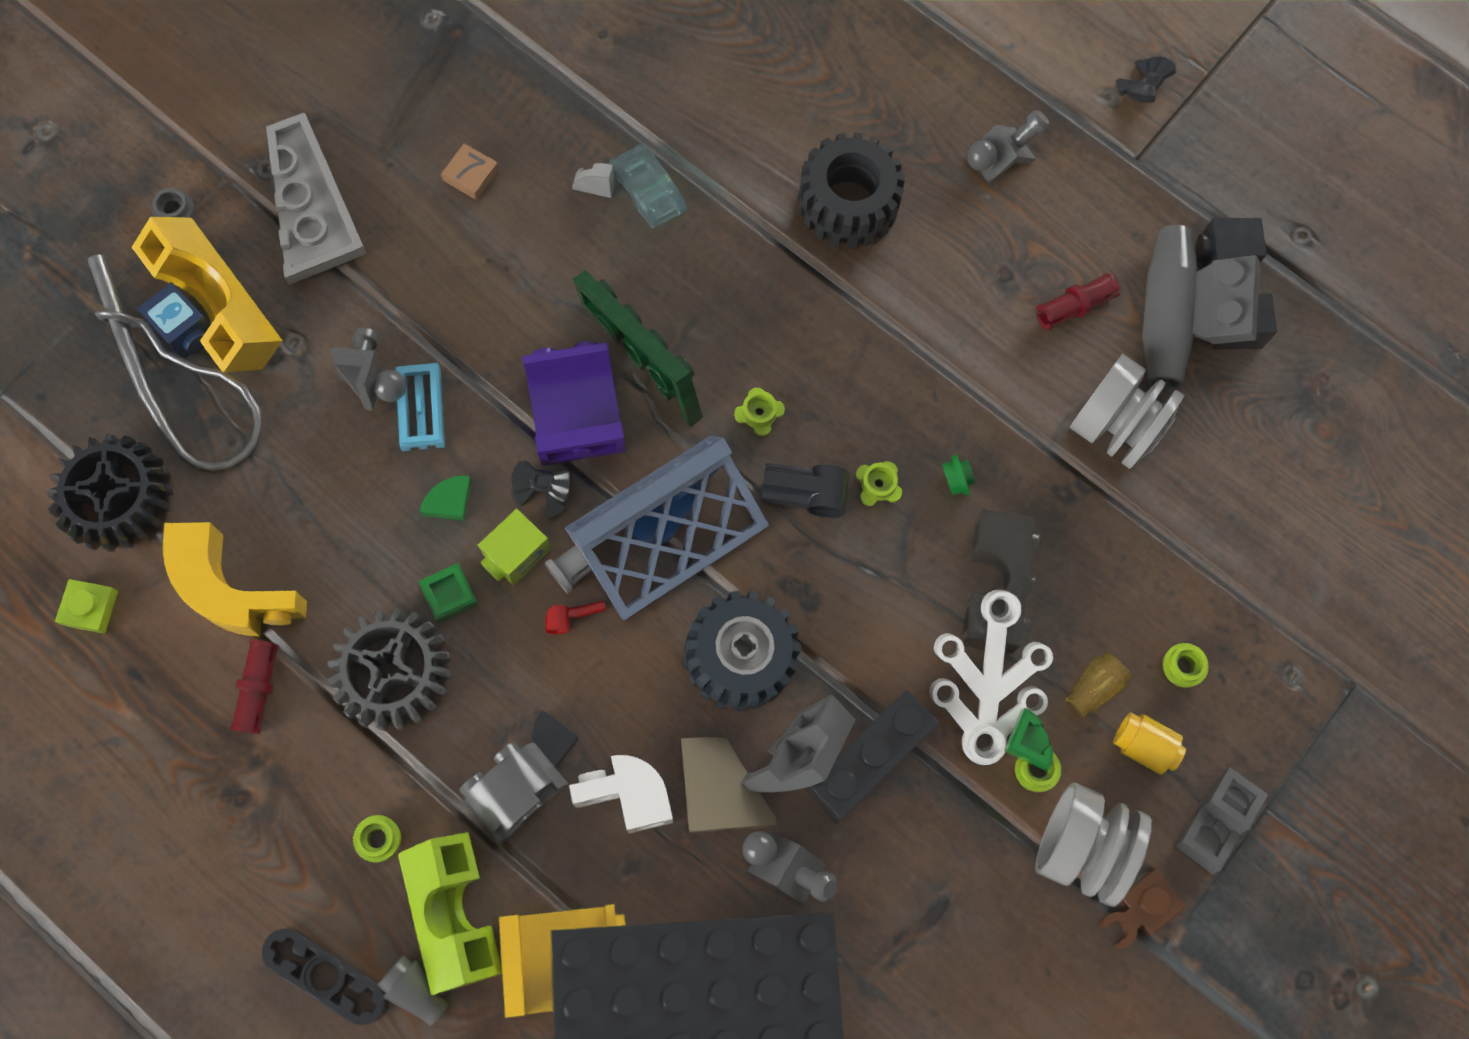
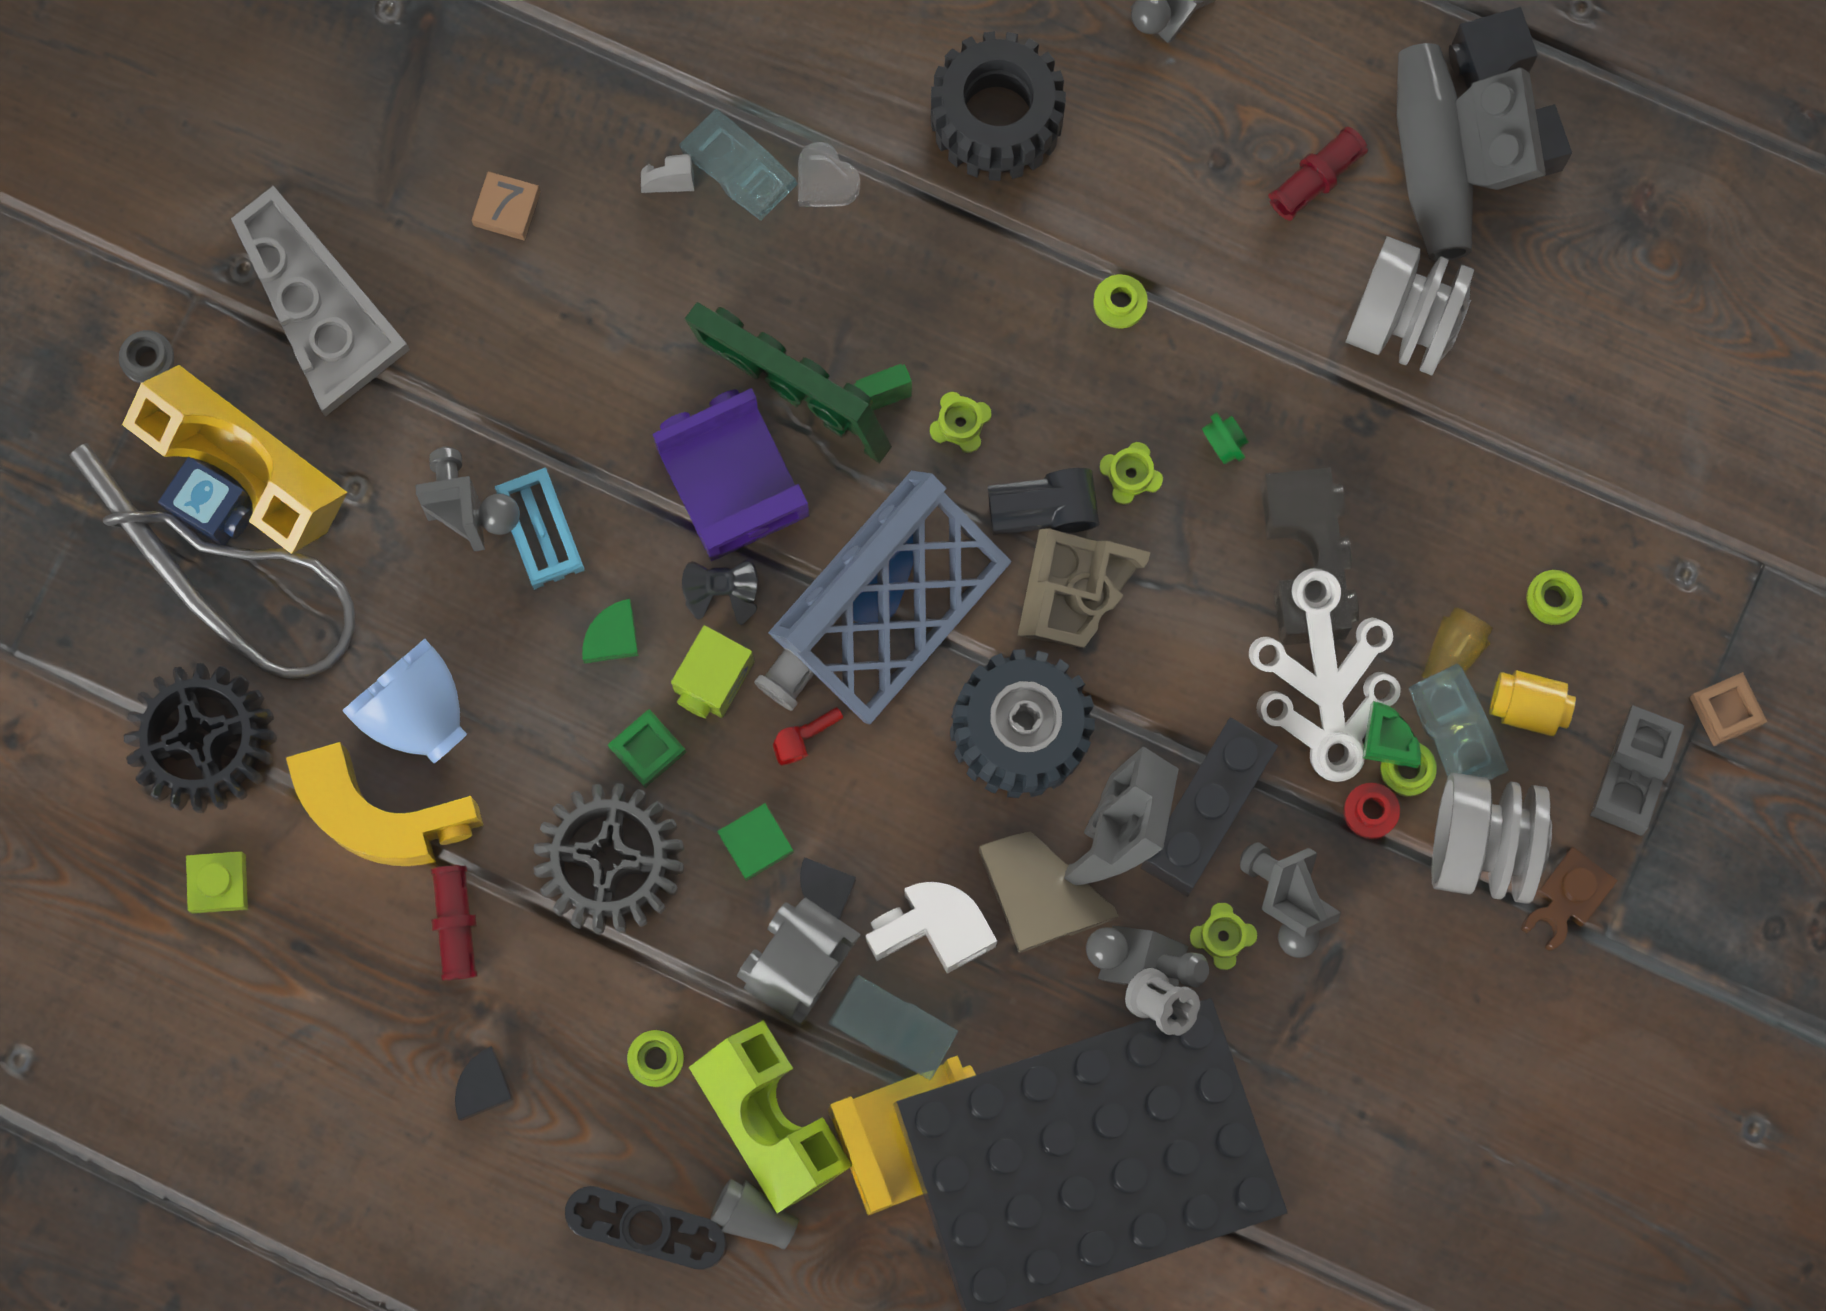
camera: 10 degrees left, 5 degrees up
none -> light blue piece [342,639,467,764]
none -> black tile [455,1046,514,1121]
none -> green tile [717,803,794,881]
none -> clear tile [798,142,860,207]
none -> clear light blue slope [828,975,958,1080]
none -> green tile [854,364,912,411]
none -> dark tan slope [1017,528,1150,648]
none -> lime plate [1093,274,1148,328]
none -> light grey bush [1125,968,1200,1036]
none -> lime plate [1190,903,1257,970]
none -> dark grey piece [1240,842,1341,958]
none -> red plate [1343,783,1400,839]
none -> clear light blue slope [1408,664,1509,780]
none -> medium nougat tile [1689,672,1767,747]

